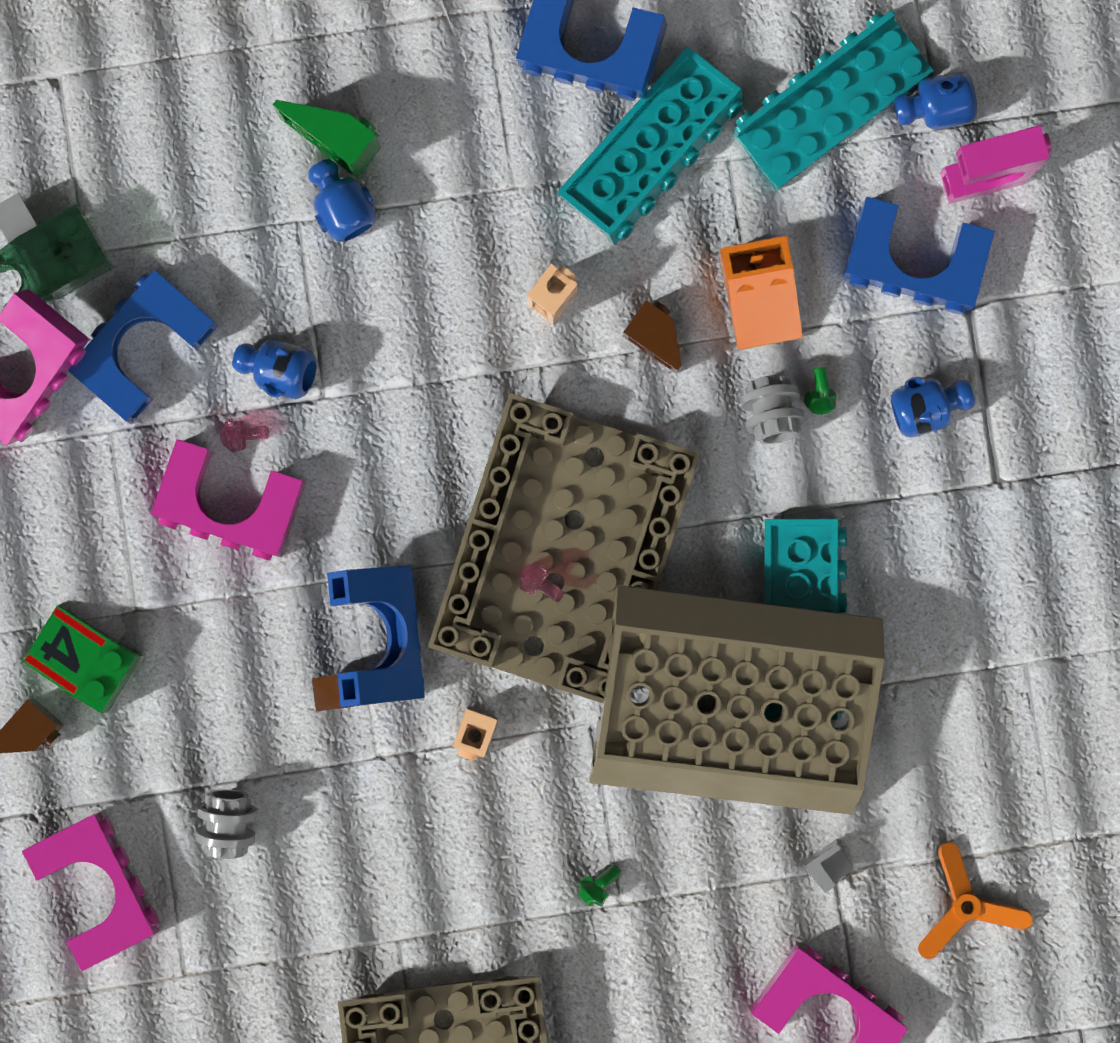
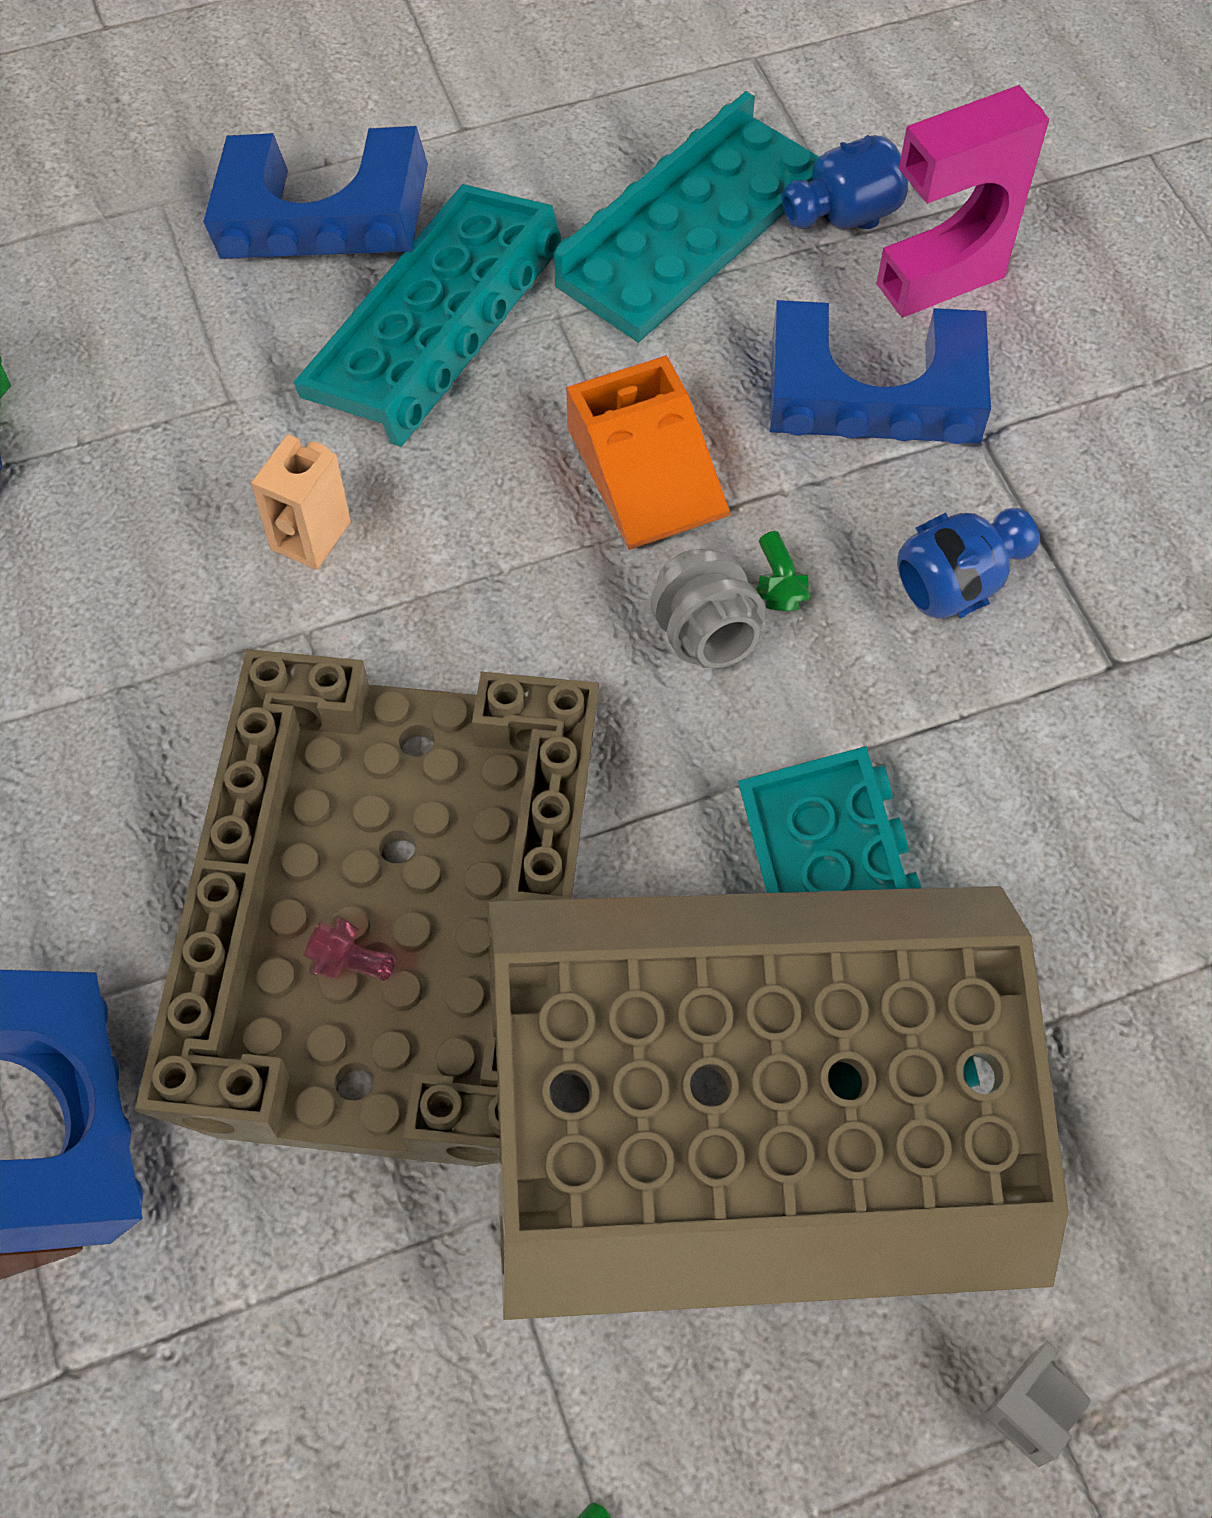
camera: 15 degrees left, 25 degrees down
light nougat brick [452,708,498,761] -> none
reddish brown slope [622,300,681,374] -> none

